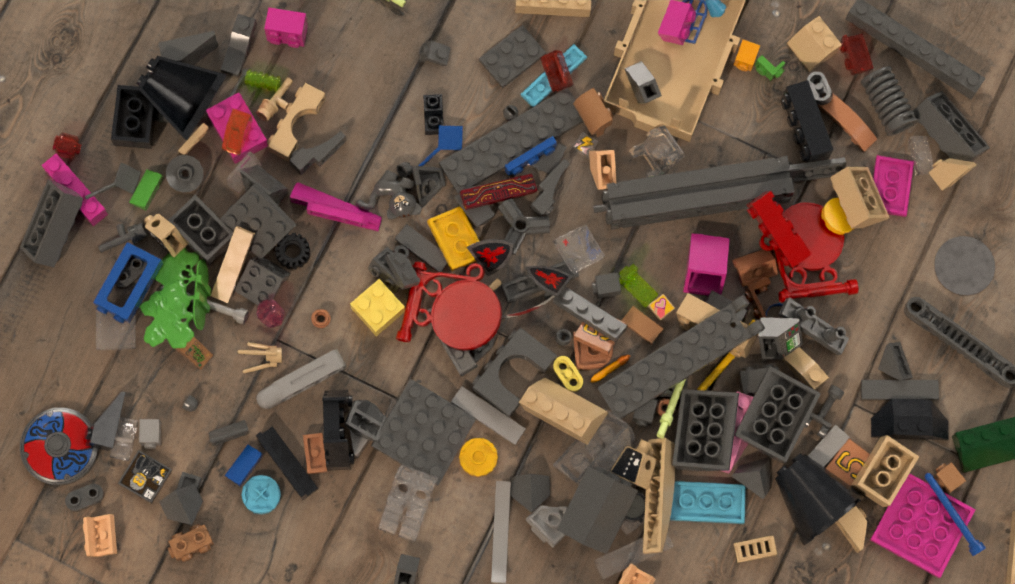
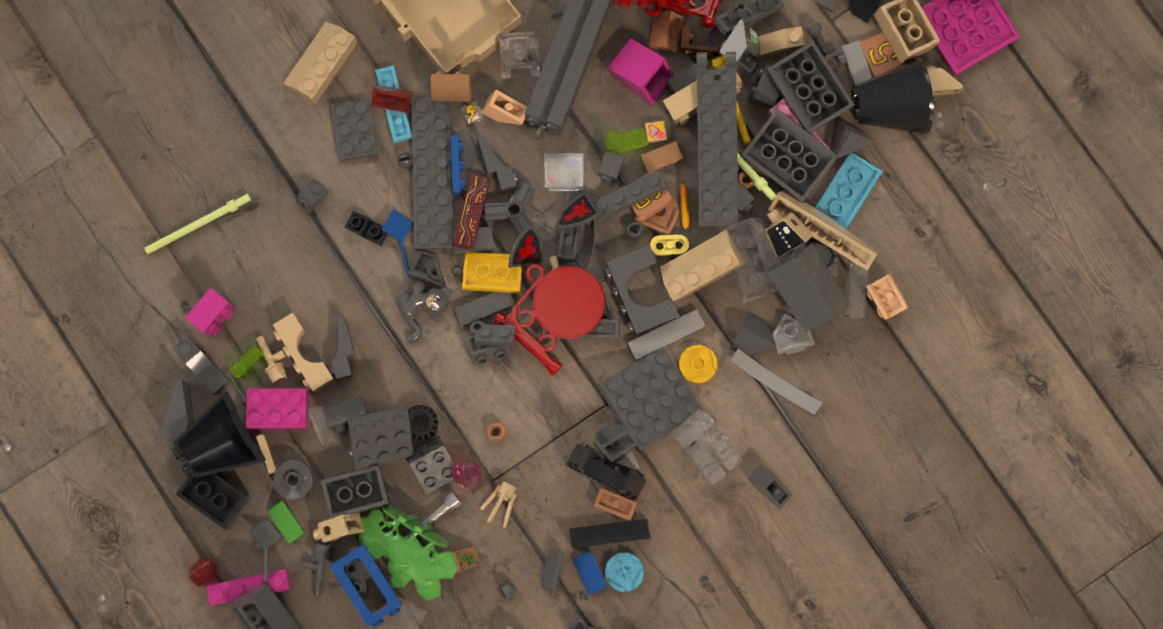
camera: 60 degrees left, 5 degrees up
tan tile [211,226,255,303] -> none
clear orange slope [222,109,253,156] -> none
light grey piece [256,349,347,409] -> none
dark pink wedge [290,182,382,231] -> none
light yellow brick [350,279,405,337] -> none
dark grey hinge [397,162,413,178] -> none
dark grey slope [624,61,662,103] -> none
tan slope [734,536,777,563] -> none

